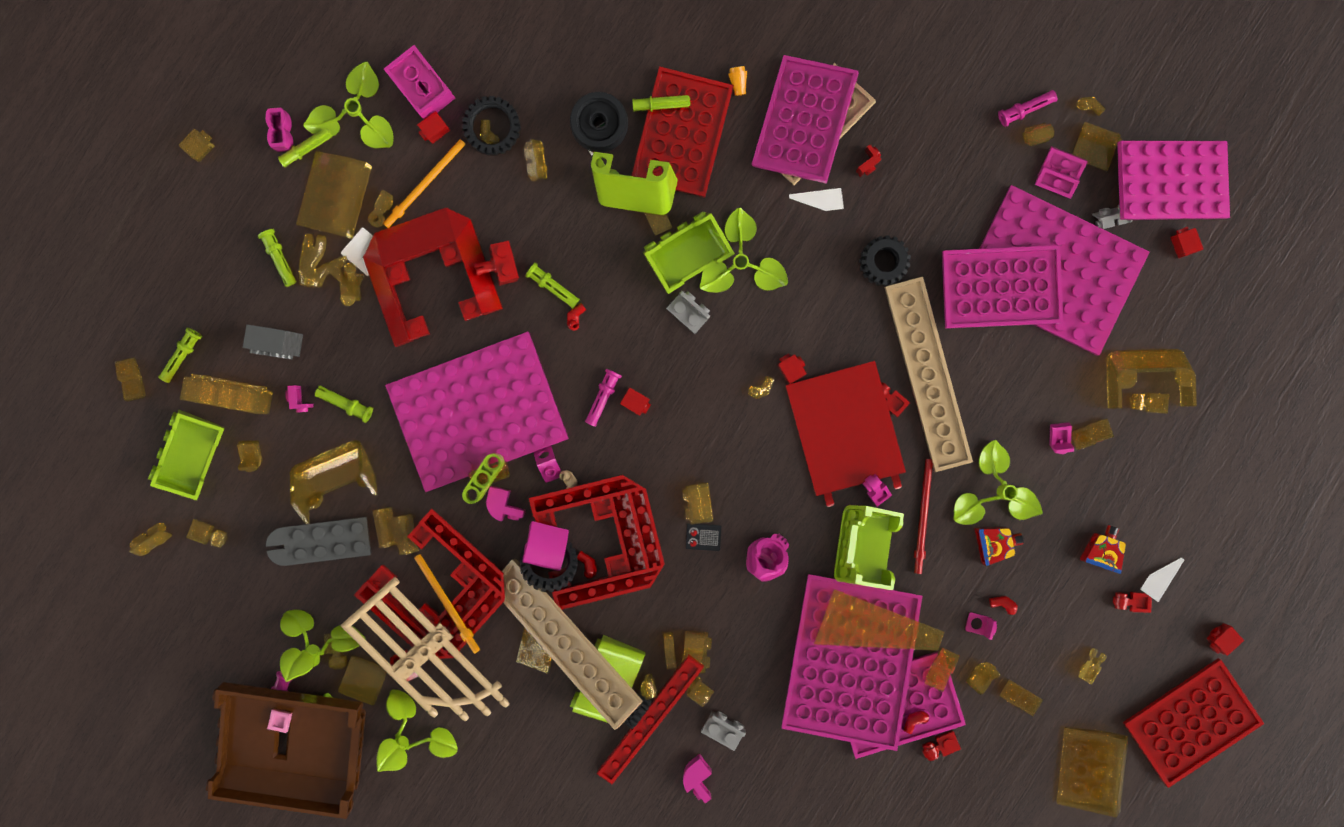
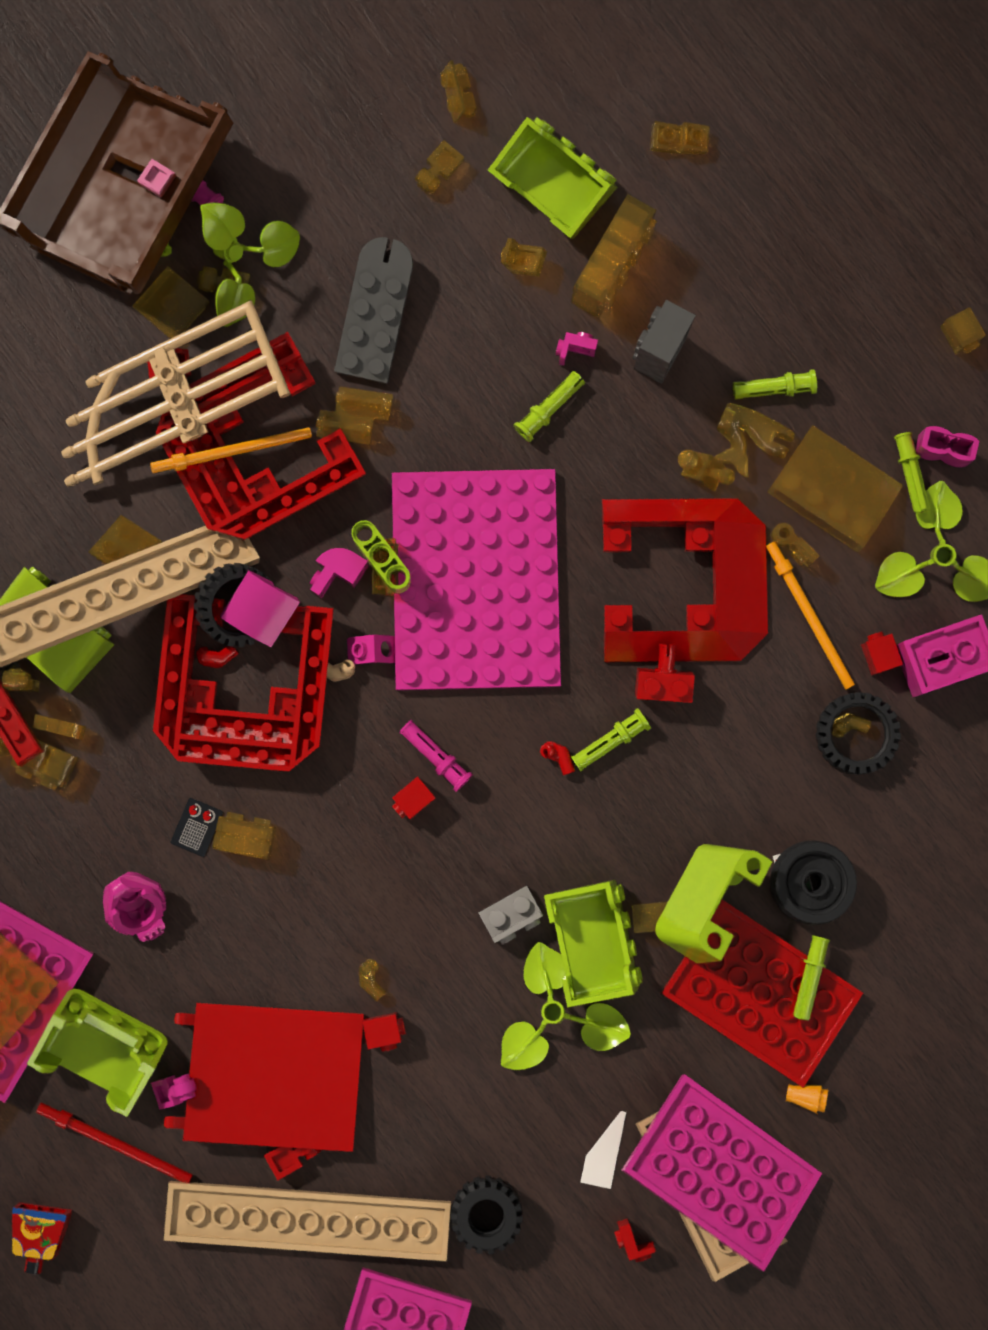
camera: 105 degrees right, 5 degrees down
lime pin [158,328,202,383] -> none
clear yellow windscreen [290,440,377,525] -> none
white sticker [341,228,373,276] -> none
lime plant [377,689,458,772] -> none
clear yellow hinge [523,139,547,181] -> none
lime plant [953,440,1043,525] -> none

